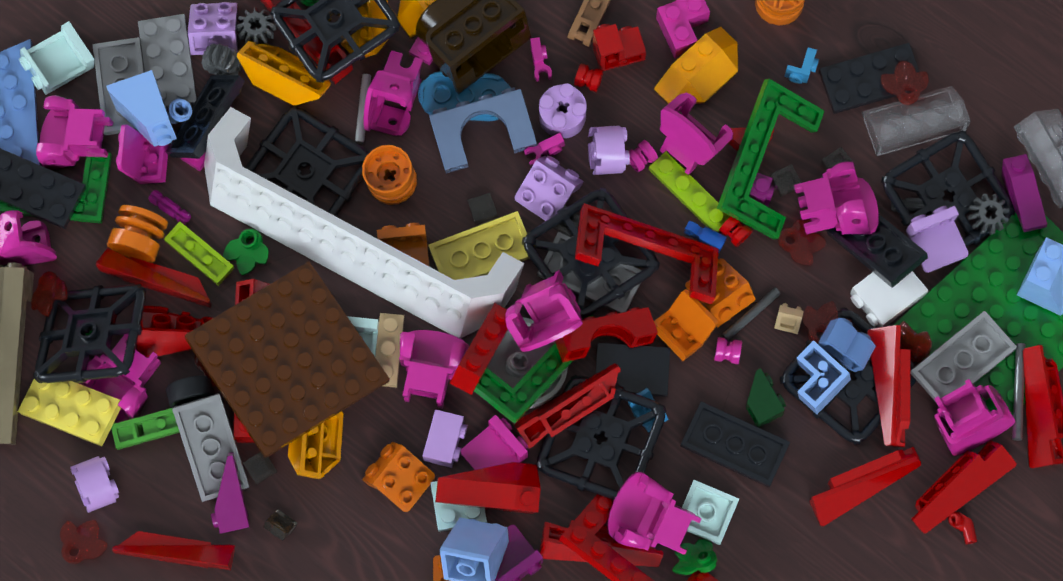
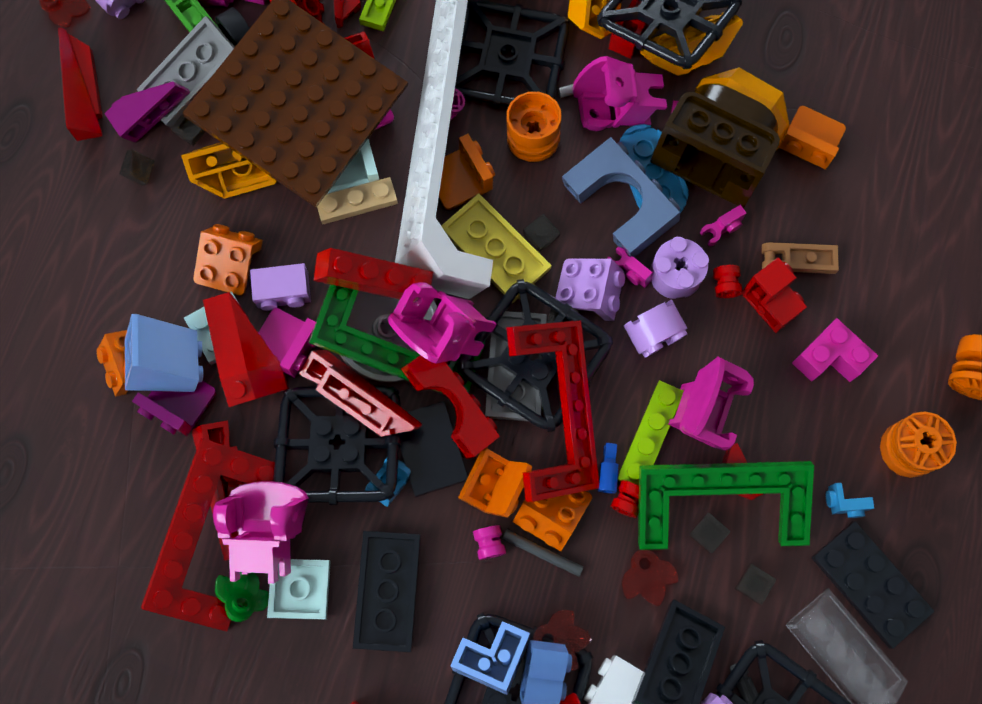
camera: 65 degrees right, 0 degrees up
green plate [223,229,269,275] -> none
dark pink piece [399,330,469,409] -> none
dark pink wheel [629,140,658,173] -> none
light orange wedge [654,27,738,104] -> none
dark green slope [746,368,786,428] -> none
magenta brick [749,173,775,207] -> none
tan tile [774,303,804,334] -> none
dark pink piece [794,162,879,235] -> none
clear red plate [881,60,929,105] -> none

